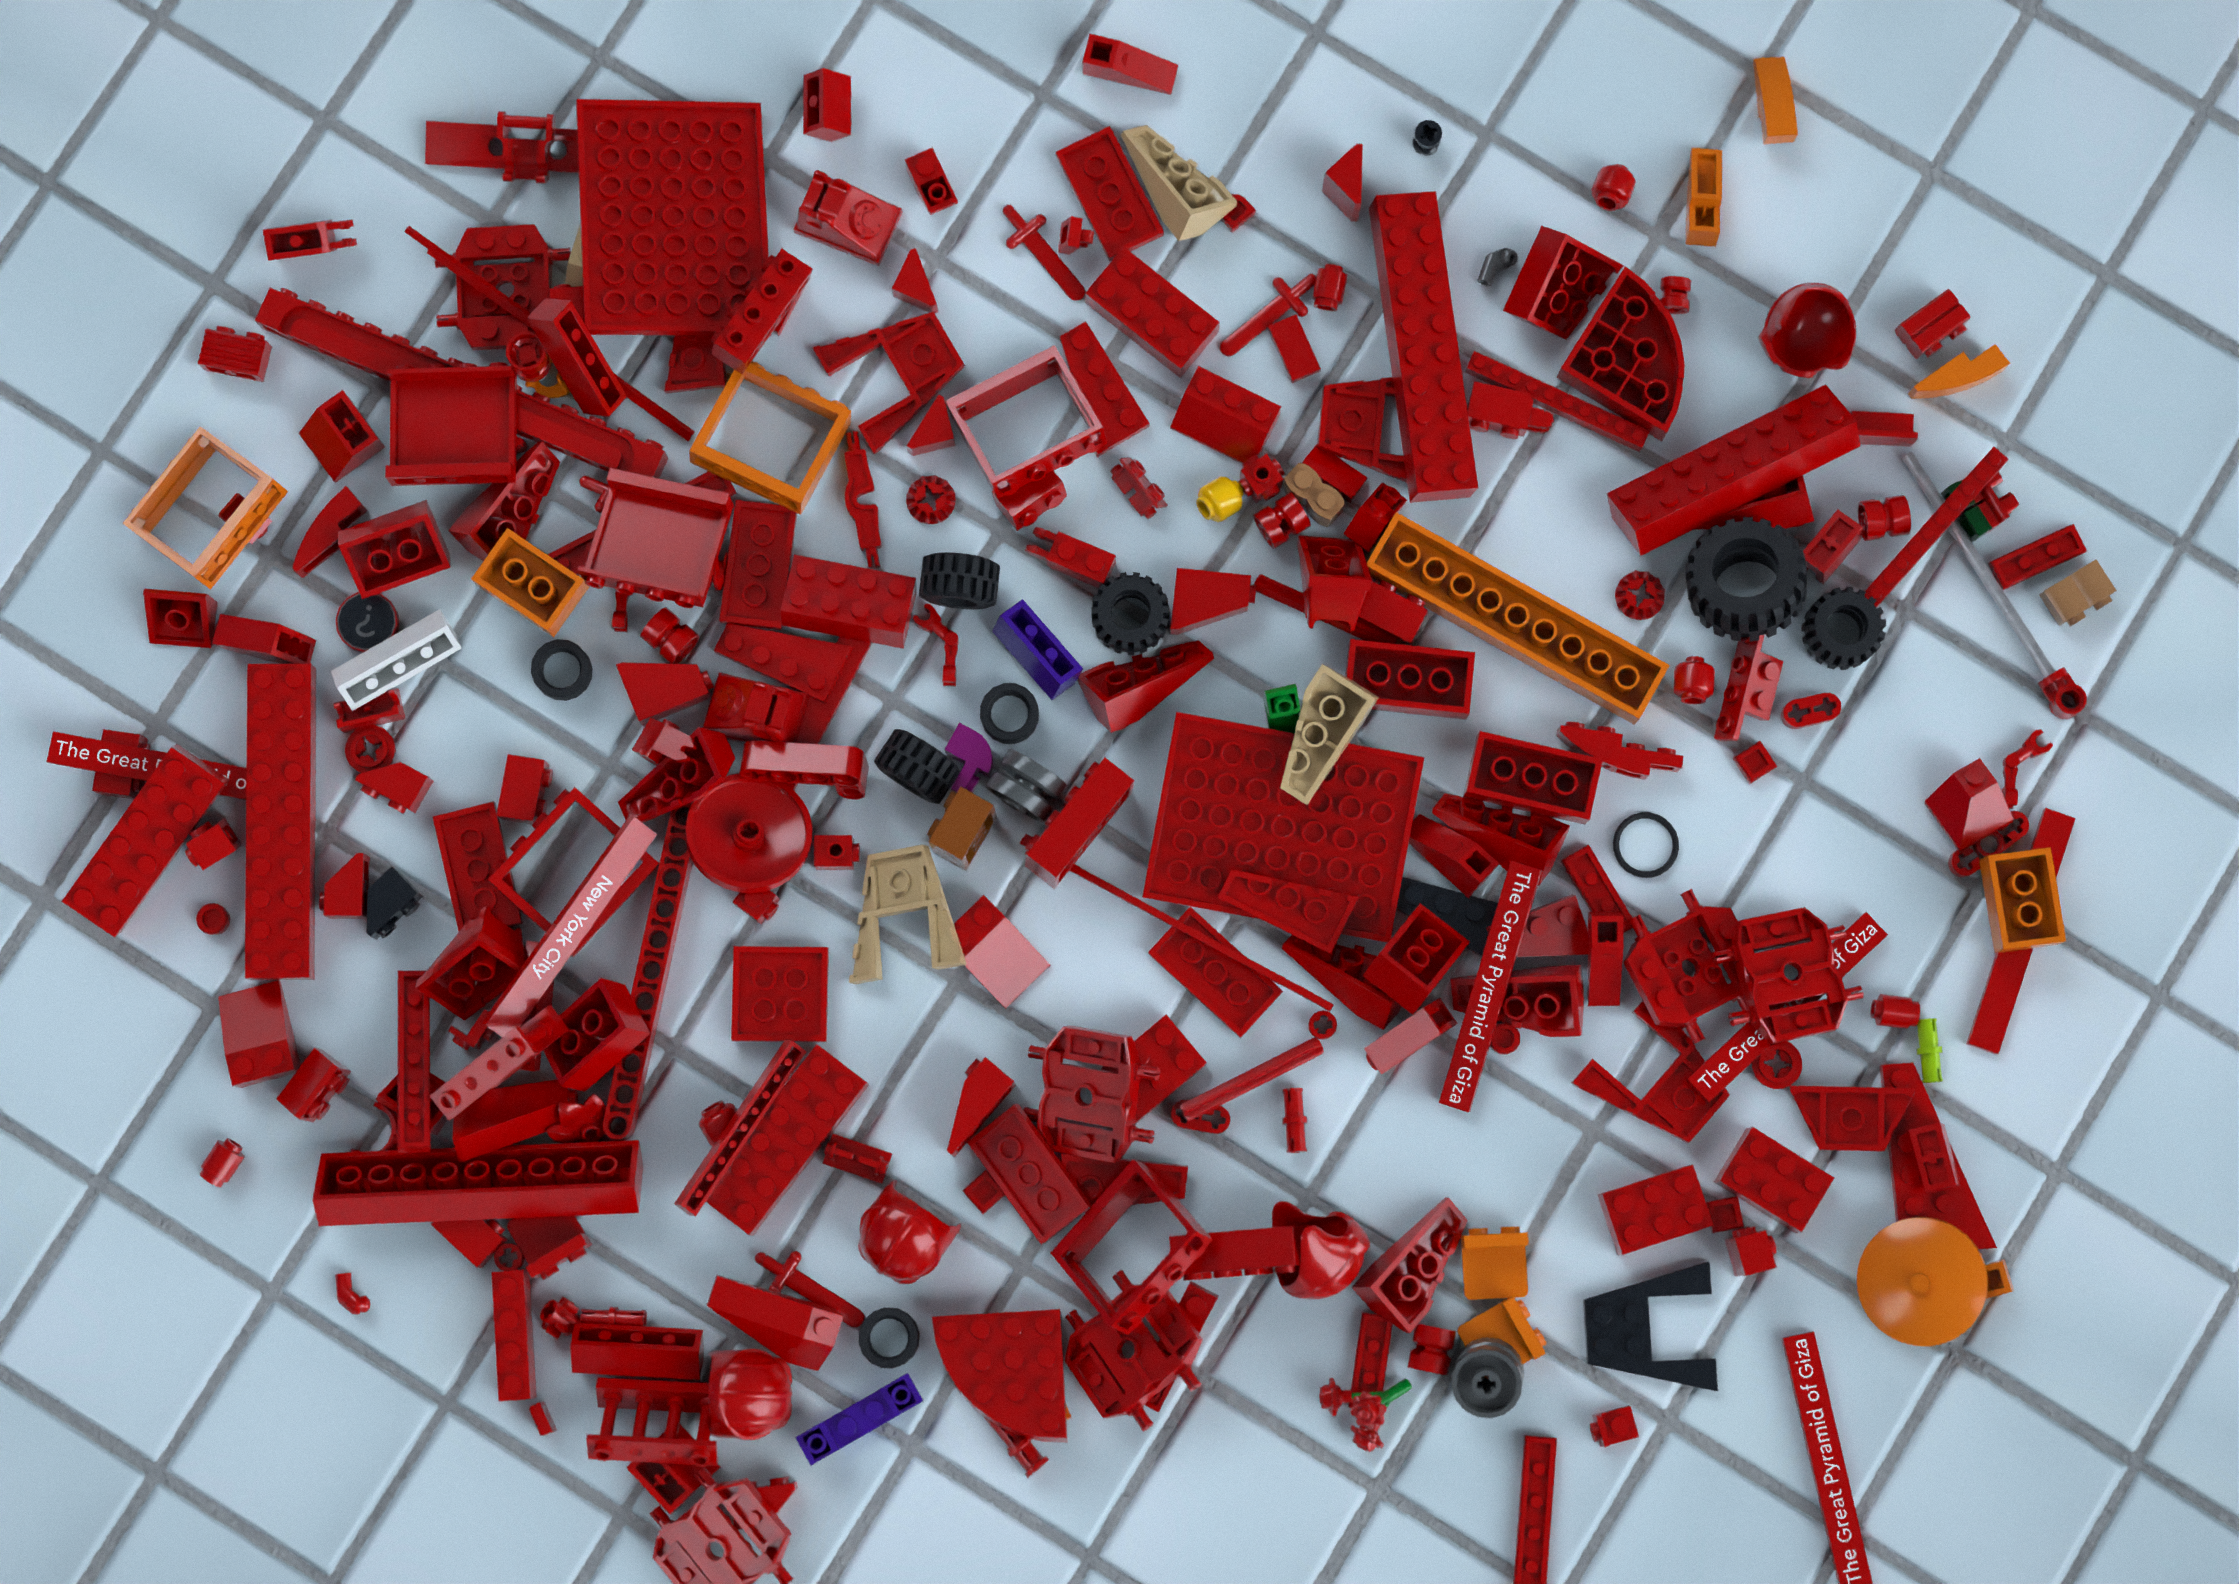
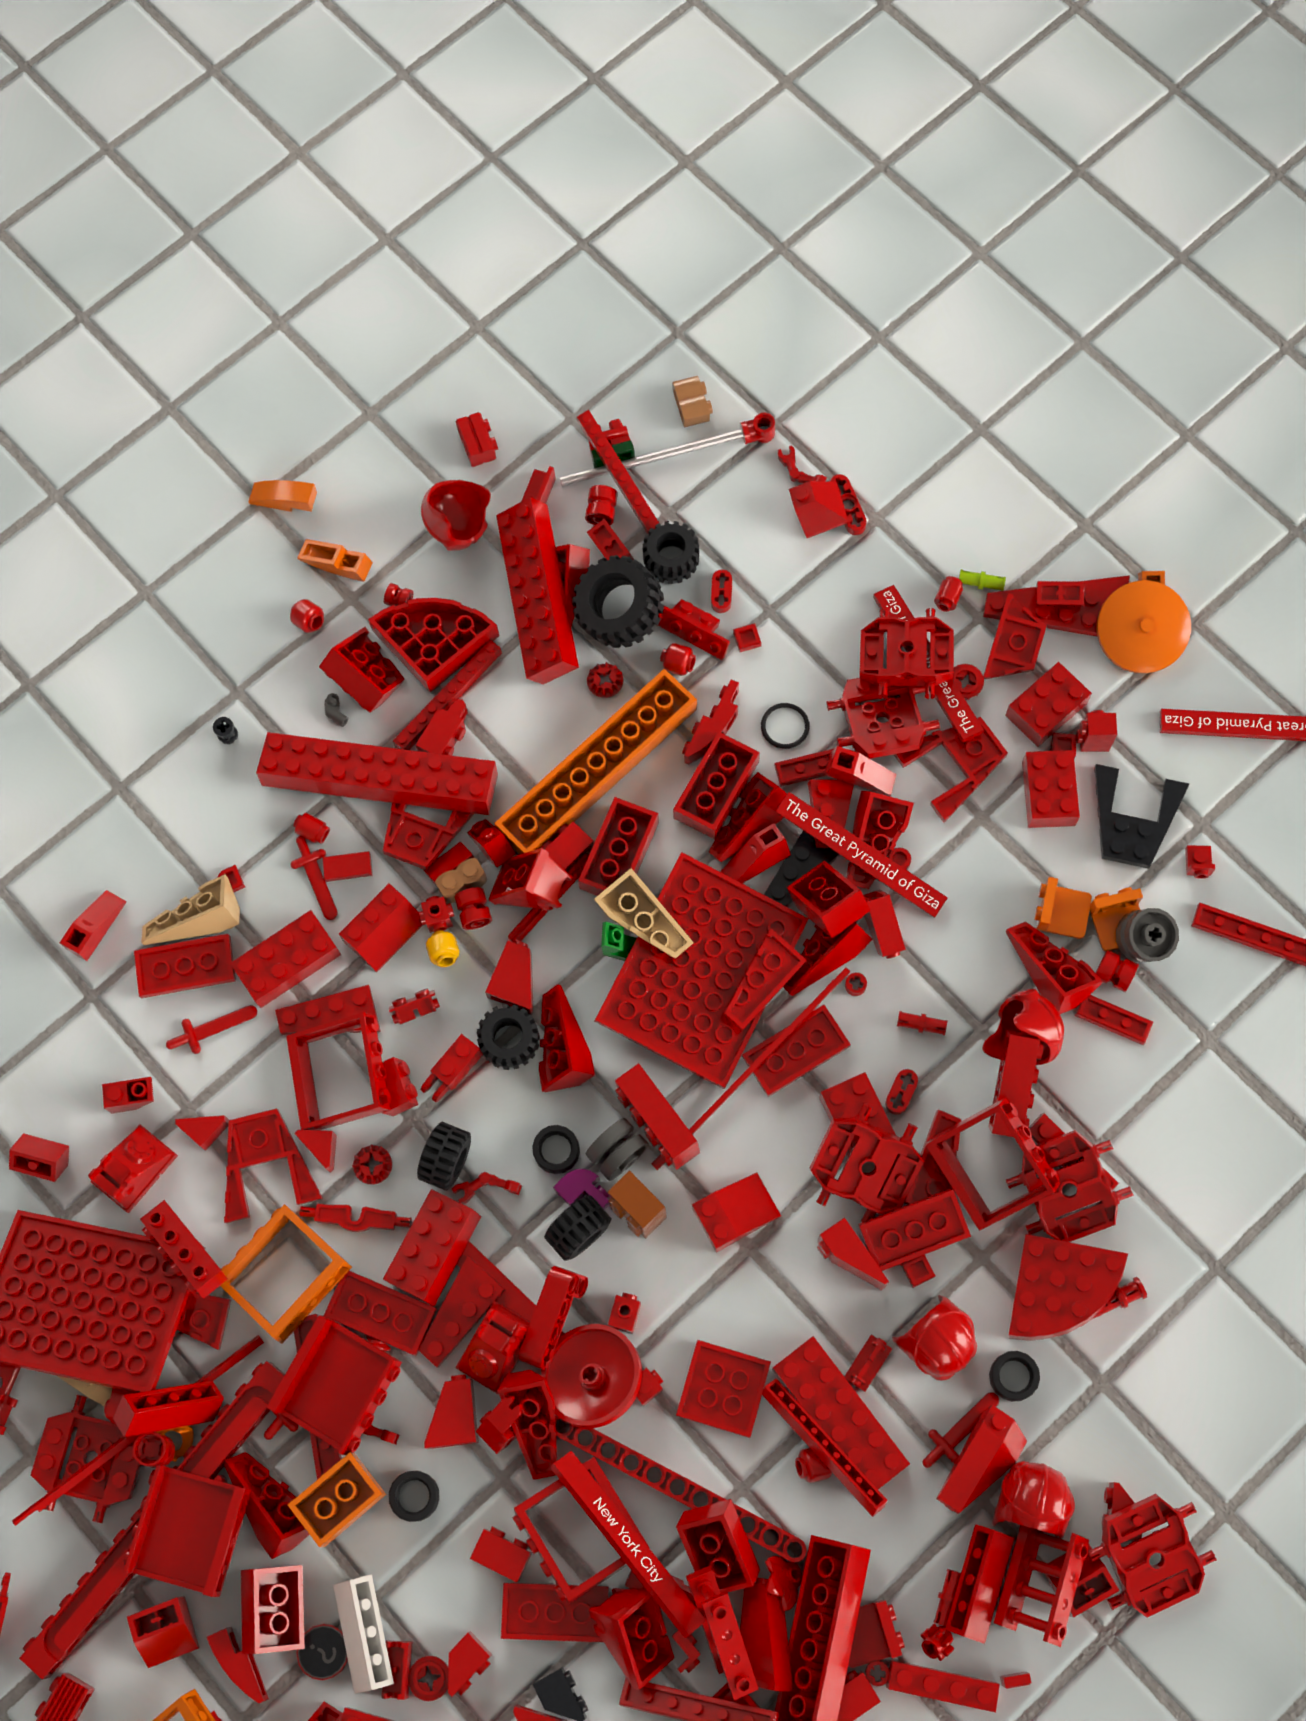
camera: 70 degrees left, 10 degrees down
red wheel [640,607,700,664] -> none
dark purple slope [795,1373,923,1466] -> none
tan wing [849,844,966,984] -> none
dark purple brick [992,599,1083,700] -> none
red tile [1058,216,1094,255] -> none
red axle [1180,1038,1324,1121] -> none
red plant [1319,1378,1412,1452] -> none
red slope [1322,144,1363,222] -> none
orange slope [1908,344,2010,399] -> none
red tile [1966,808,2076,1055] -> none
orange brick [1979,847,2066,953] -> none
red tile [1988,524,2087,590] -> none

